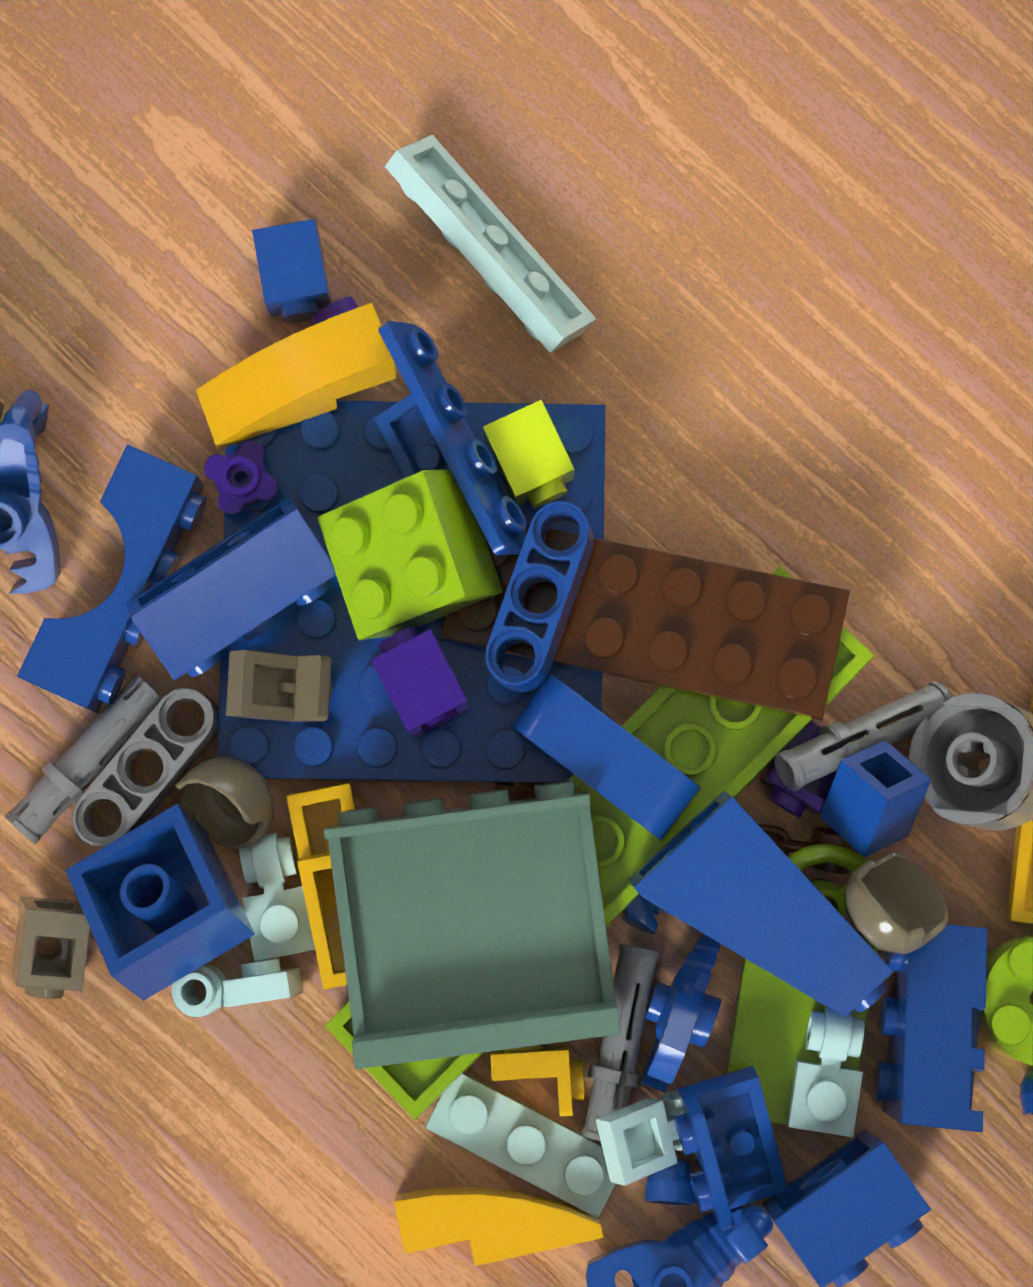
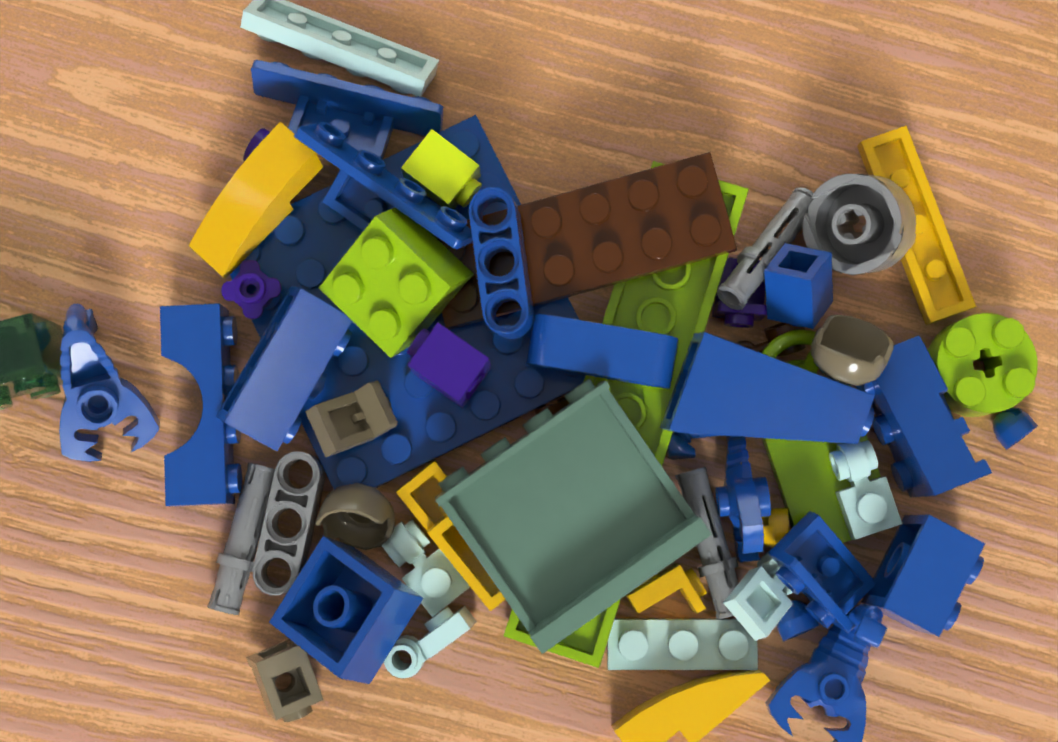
camera: 30 degrees left, 0 degrees up
blue brick [252,219,332,323] -> none
none -> blue bracket [251,60,444,160]
none -> yellow hinge [762,508,789,548]

